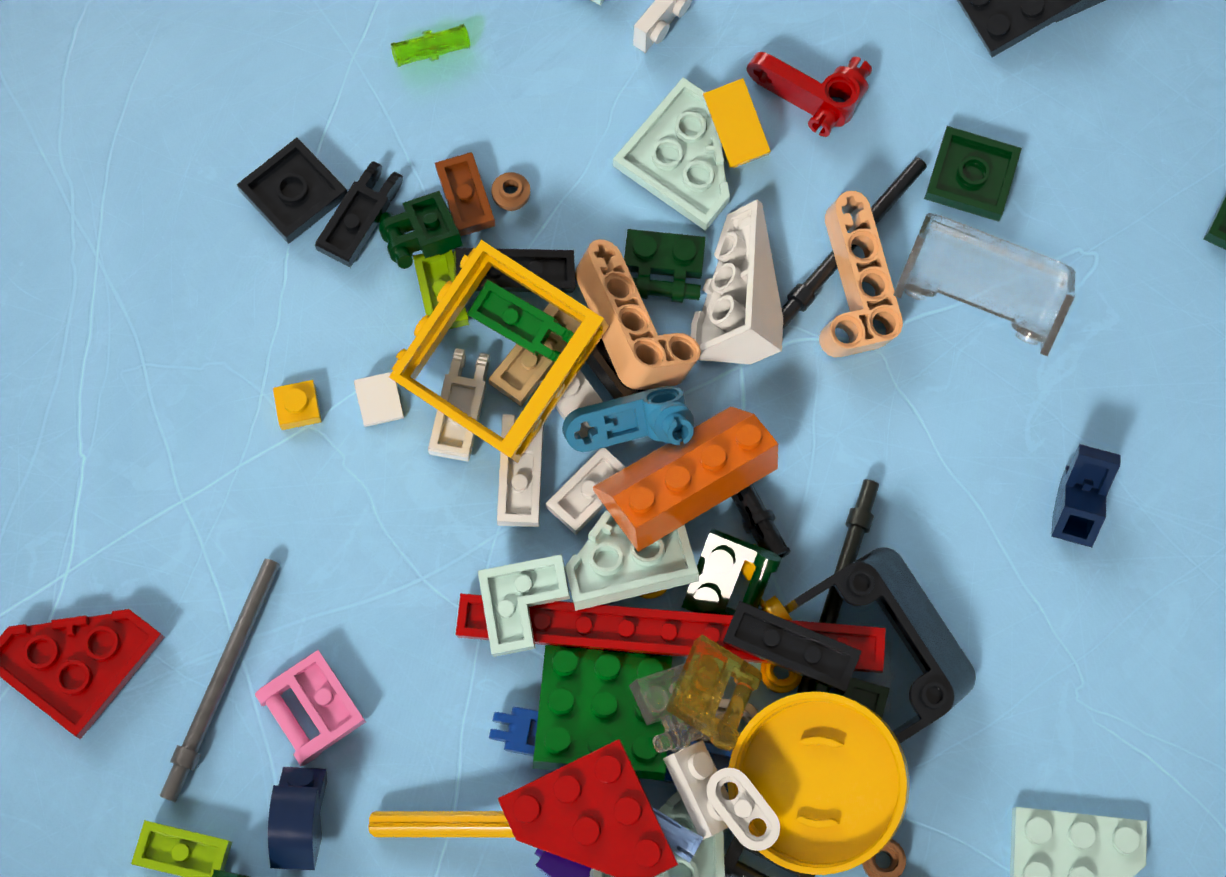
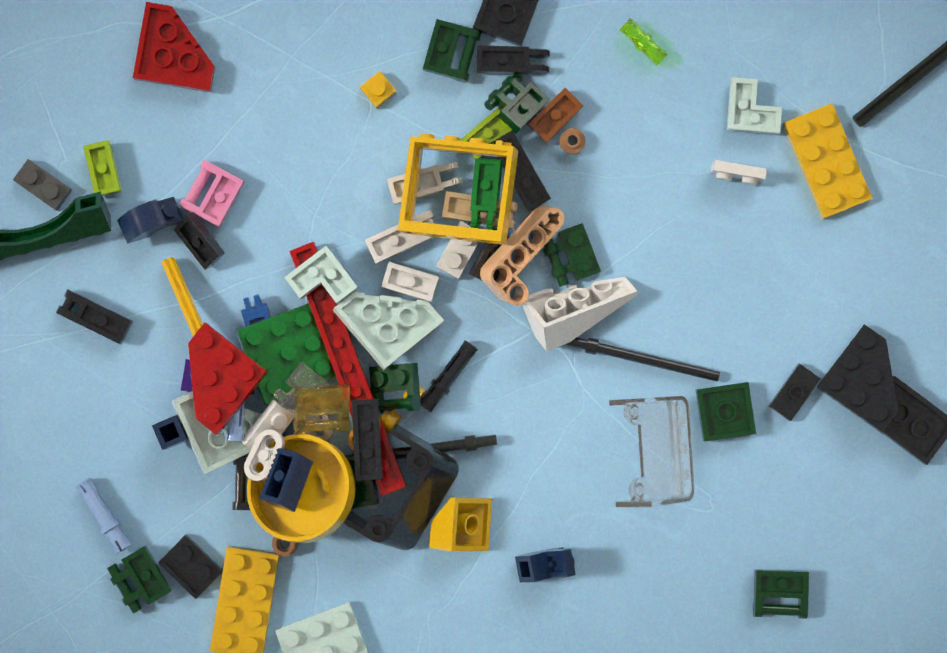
camera: 65 degrees right, 15 degrees up
flat silver bar [160,559,280,802] -> none
white slope [354,372,404,427] -> none
dark azure piece [562,386,694,452] -> none
orange slope [593,406,778,552] -> none
light aqua plate [613,77,730,231] -> none
yellow hinge [703,78,771,168] -> none
red piece [746,52,872,137] -> none
light nougat beam [819,191,903,357] -> none
none -> black plate [173,212,225,270]
none -> dark blue brick [259,448,313,512]
none -> dark green plate [423,19,481,83]
none -> yellow slope [429,497,492,551]
none -> black plate [768,363,821,421]

